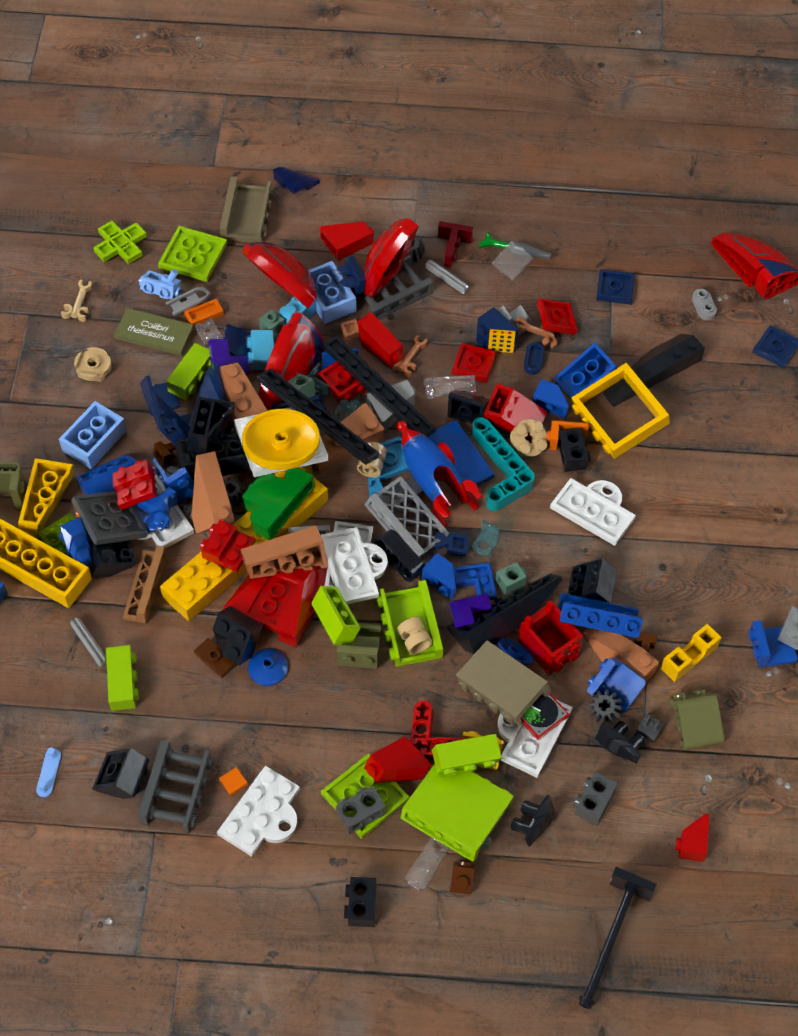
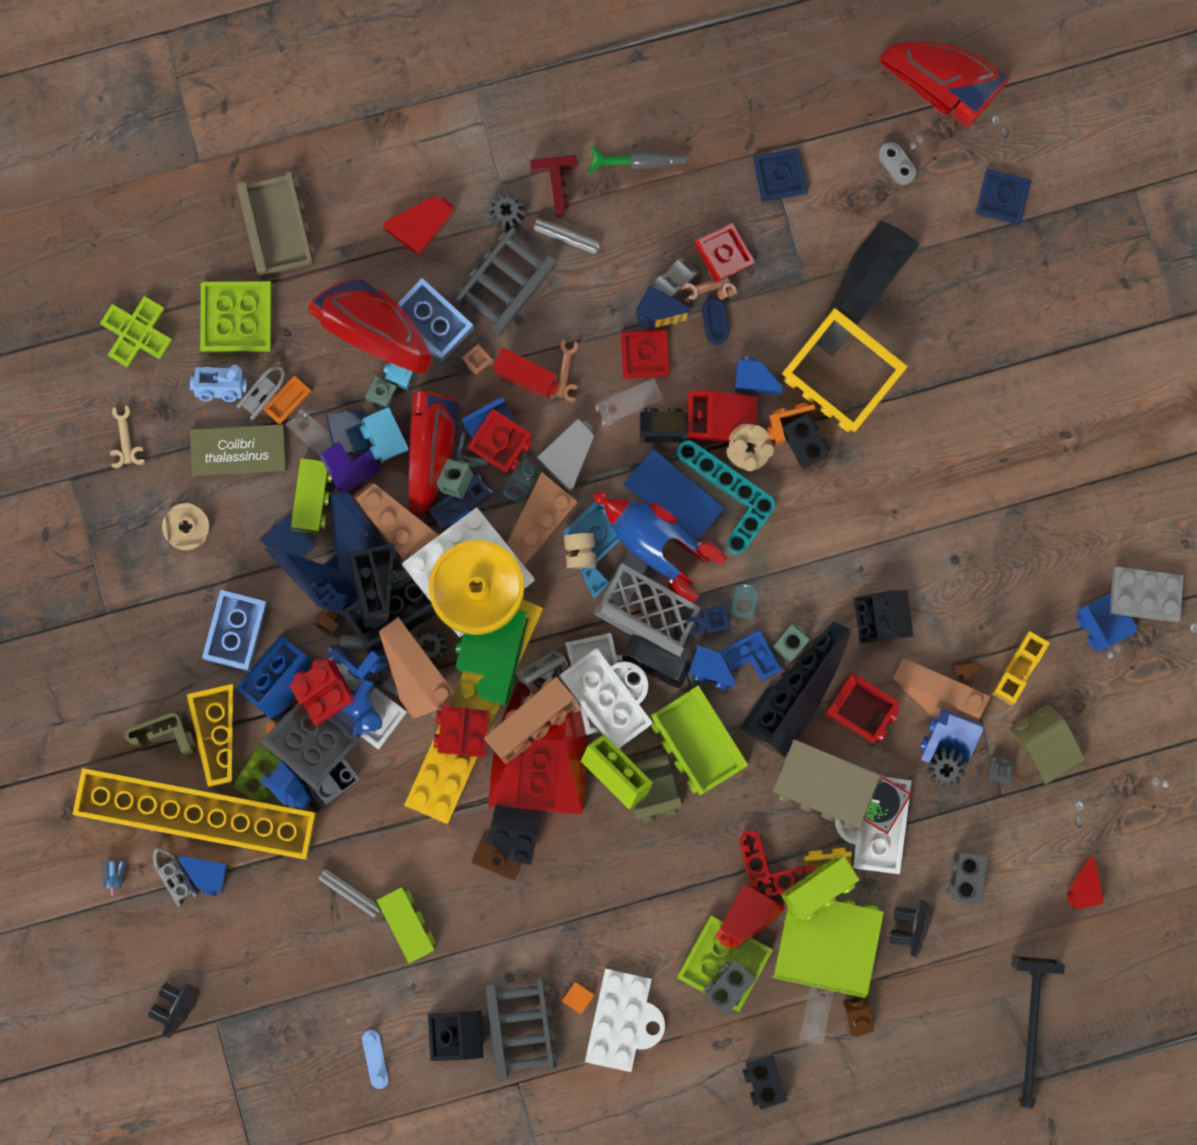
camera: 25 degrees left, 25 degrees up
medium nougat fence [123,546,167,624] -> none
blue dish [248,649,288,686] -> none
black tile [256,368,380,465] -> none
clear blue slope [273,167,320,194] -> none
black tile [323,335,436,437] -> none
dark blue tile [335,256,366,294] -> none
red panel [363,218,419,297] -> none
tan wheel [397,617,433,655] -> none
dark purple tile [449,593,491,628] -> none
clear piece [491,241,533,281] -> none
blue dish [498,638,533,665] -> none
white plate [550,478,636,546] -> none
blue slope [554,343,618,398] -> none
blue fence [557,593,643,638] -> none
black connector [595,721,645,764] -> none

